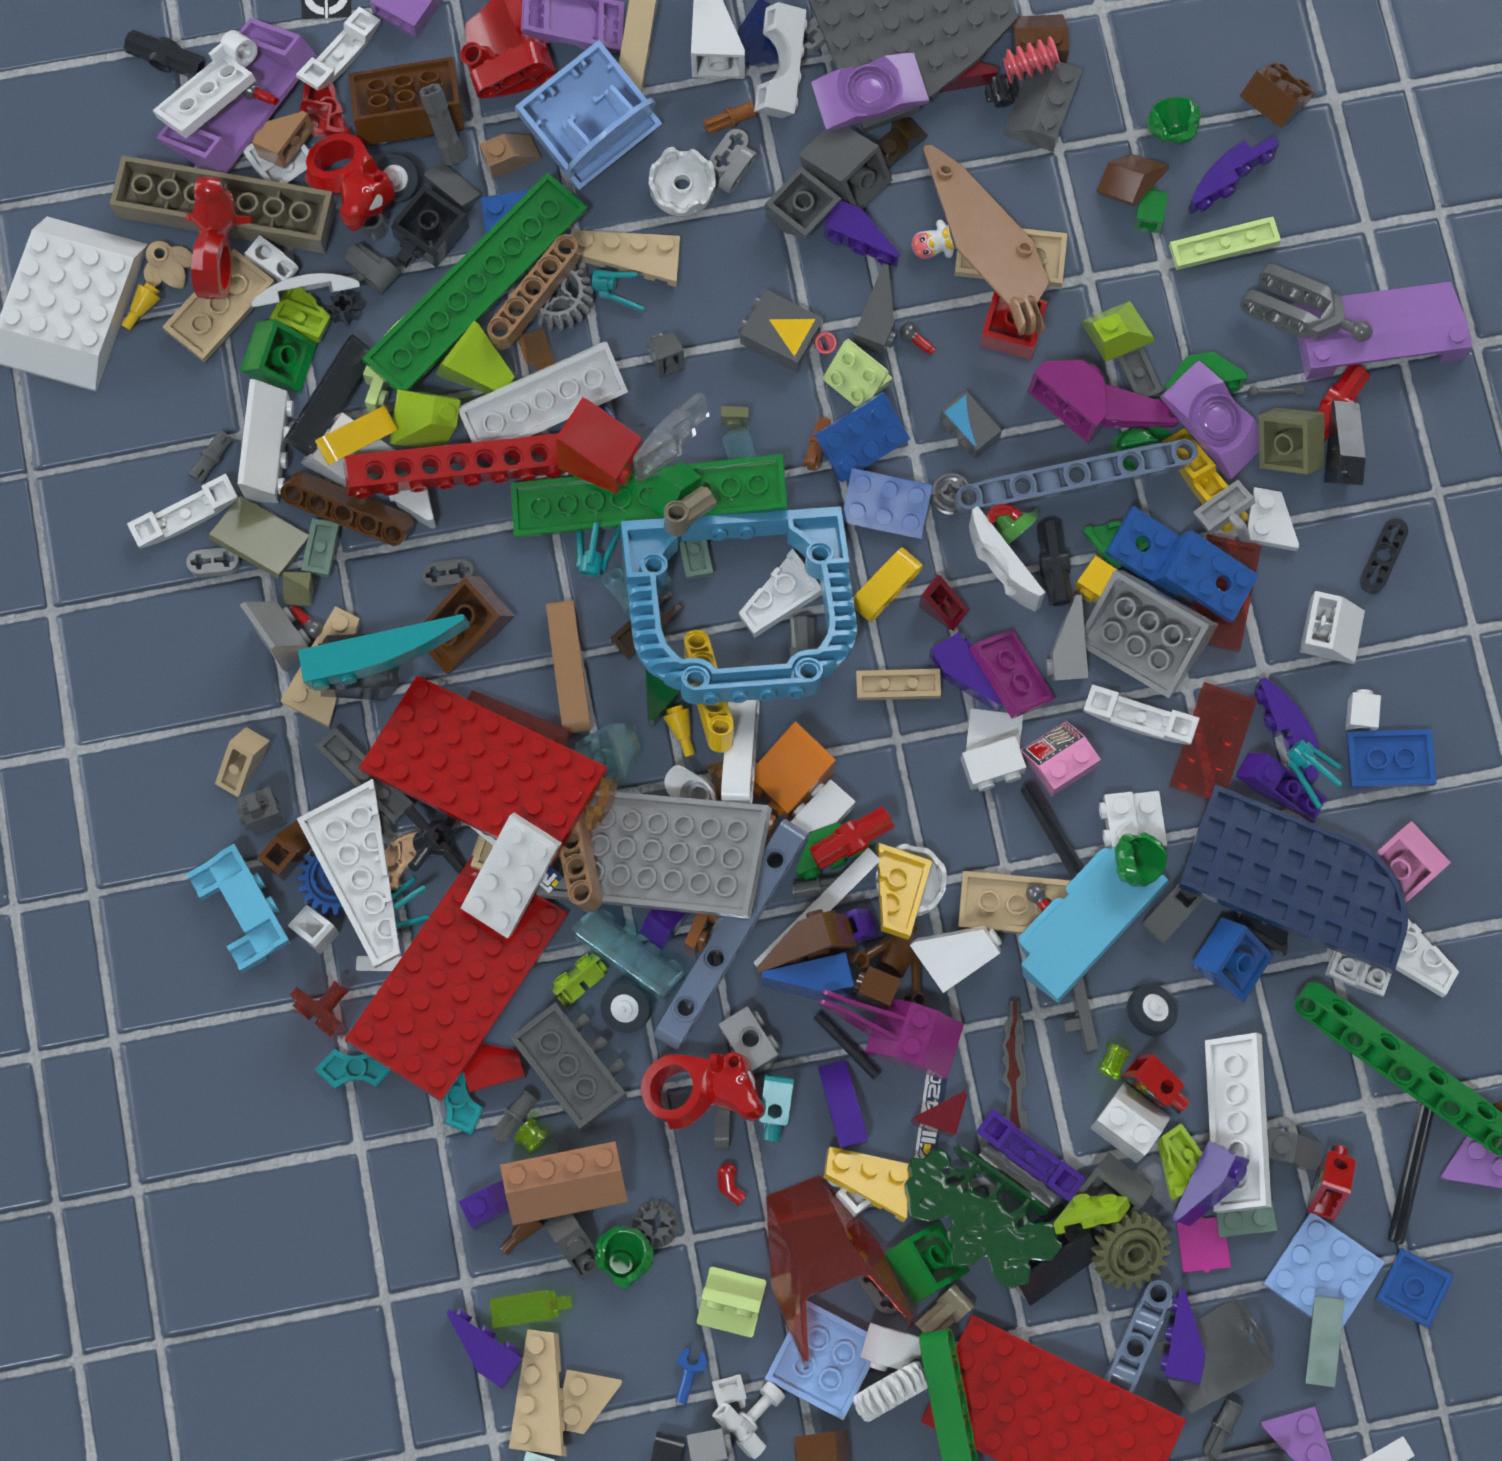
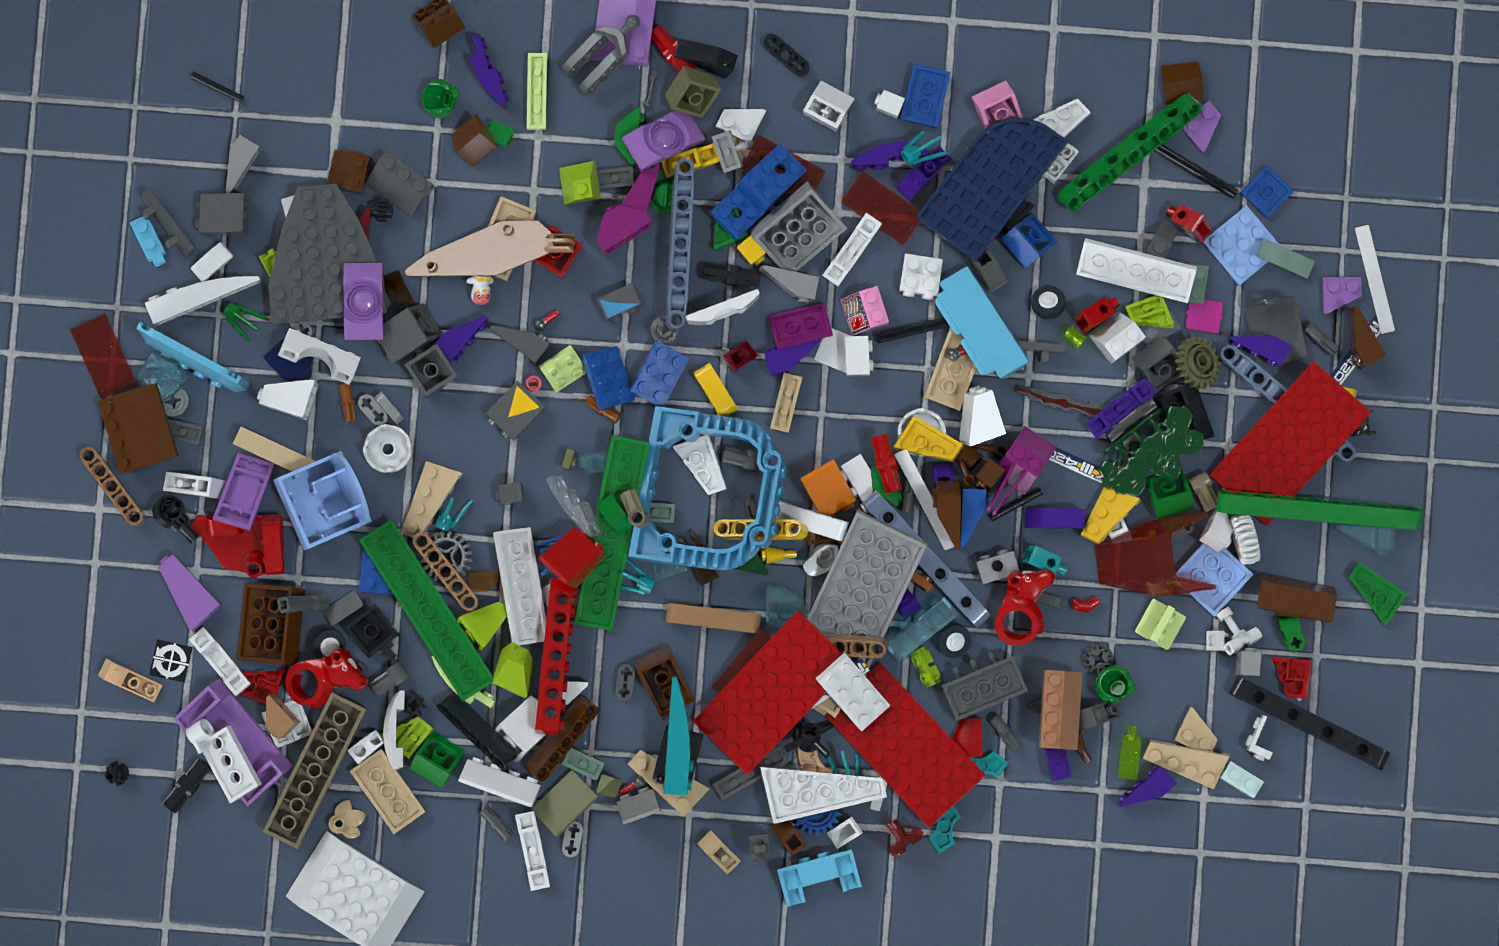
camera: 75 degrees left, 10 degrees up
yellow cone [121,282,161,331] -> none
red animal [185,176,252,300] -> none
piece [242,82,278,105] -> none
yellow beam [315,405,397,465] -> none
medium nougat slope [479,134,541,180] -> none
clear neon green wheel [512,1118,549,1155] -> none
clear orange slope [585,778,618,830] -> none
blue bar [675,1348,707,1405] -> none
dark red slope [910,1090,967,1138] -> none
bright green piece [987,504,1040,544] -> none
coral piece [1003,36,1062,84] -> none
lime wing [1053,1194,1130,1234] -> none
green hair [1114,832,1168,887] -> none
slope [1171,1141,1250,1226] -> none

